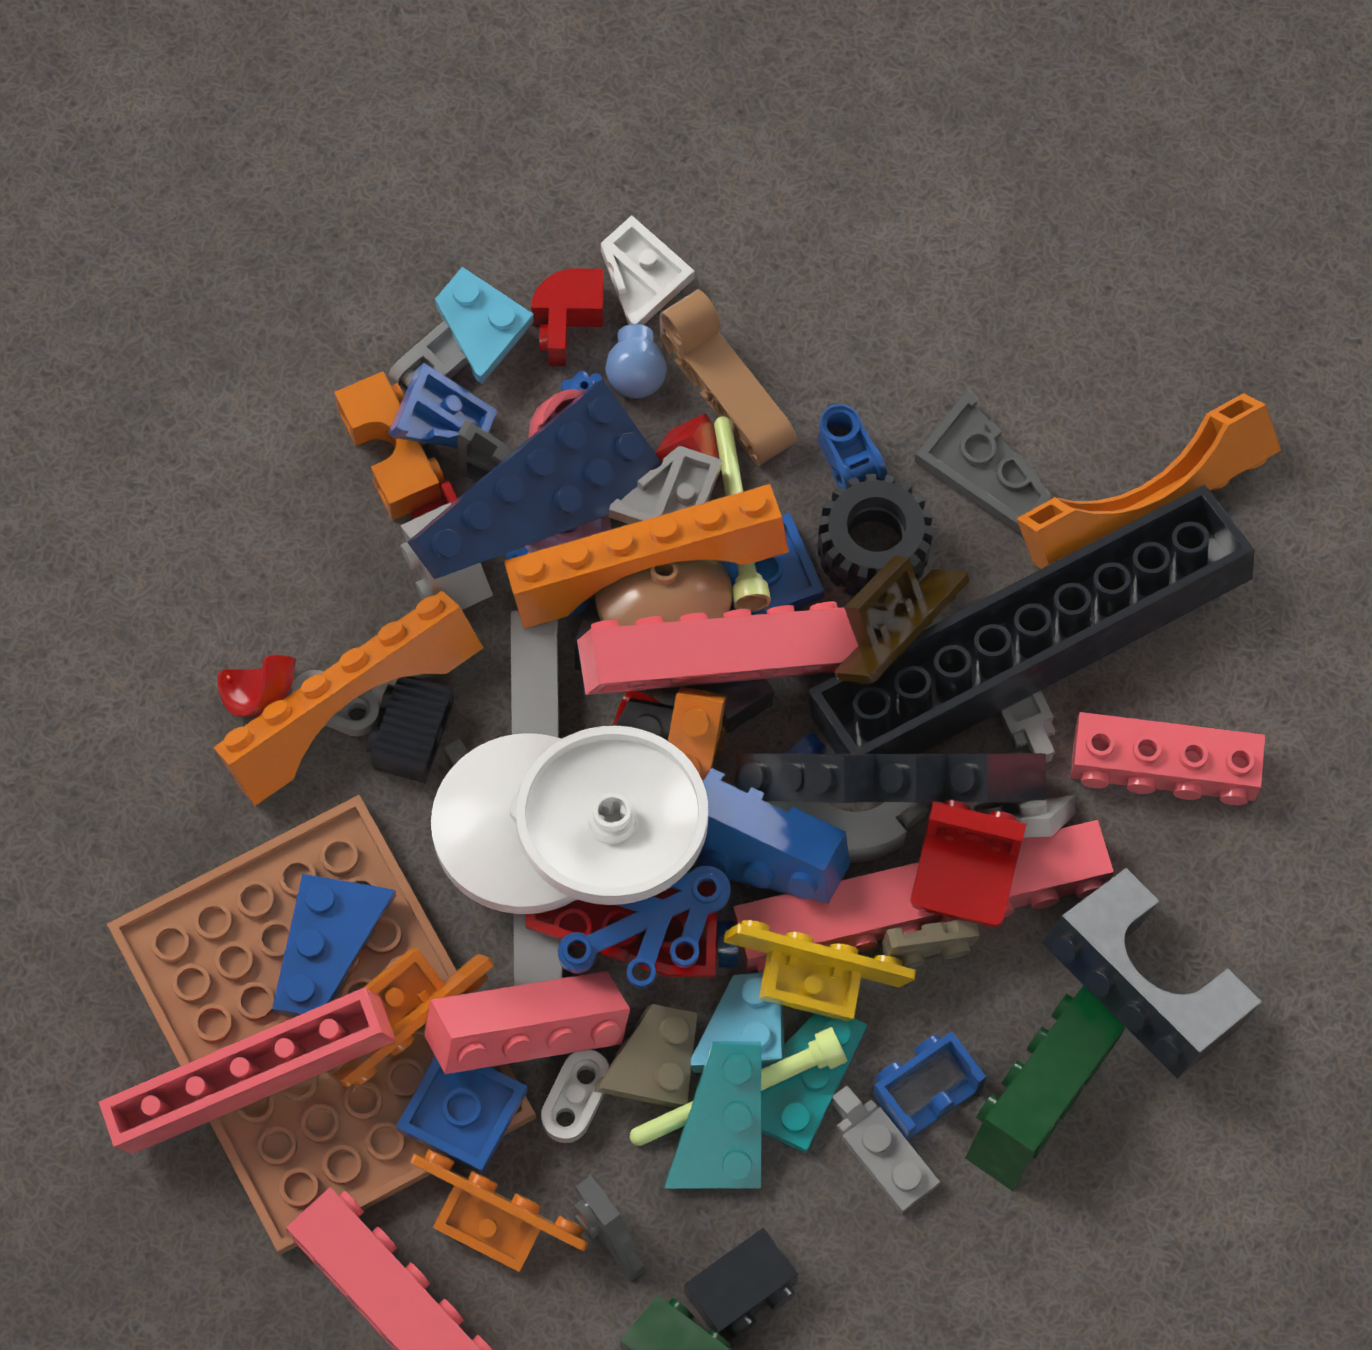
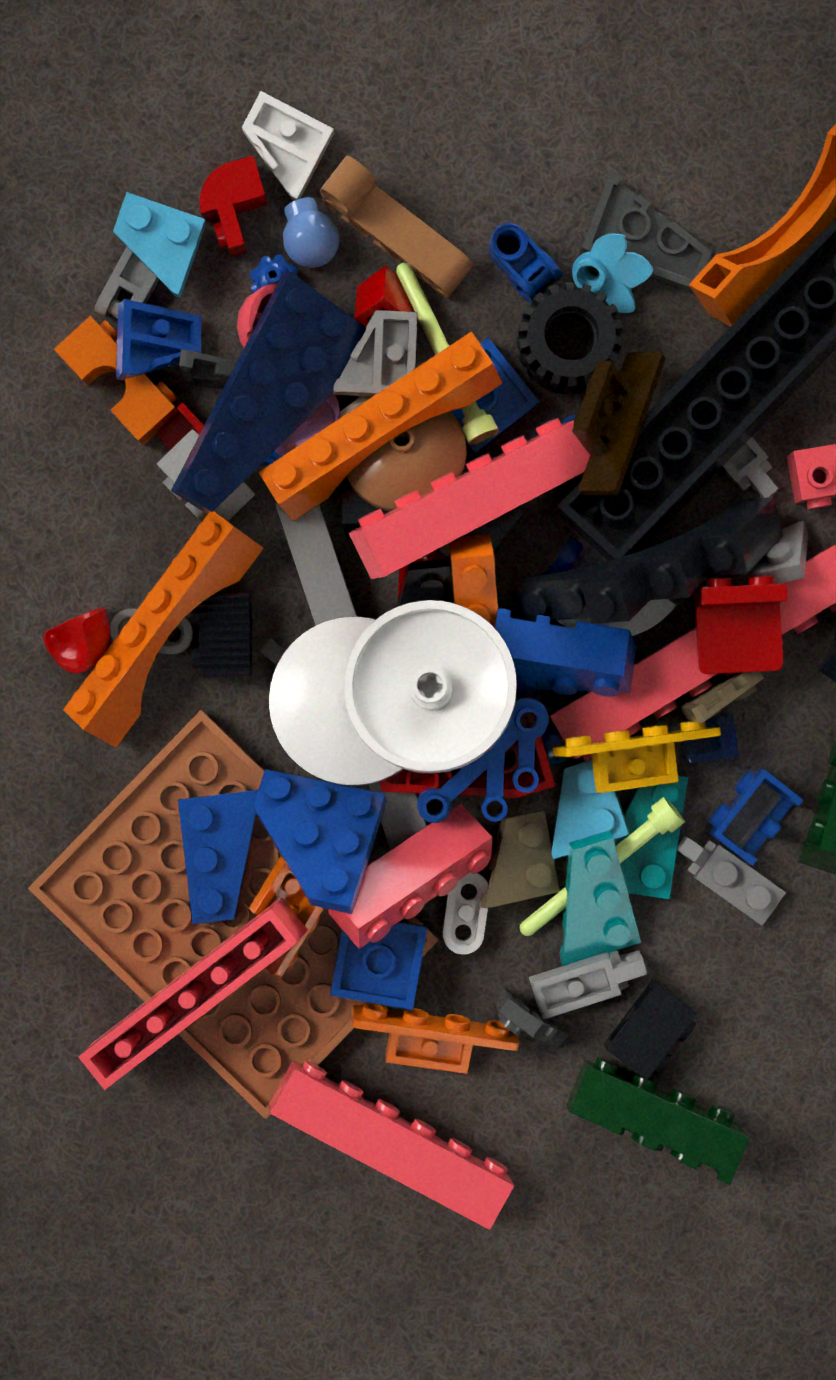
camera: 20 degrees left, 20 degrees up
none -> blue plate [253,769,387,914]
none -> light grey hinge [529,950,647,1019]
none -> medium azure plate [572,233,654,313]
none -> panel [680,715,739,763]

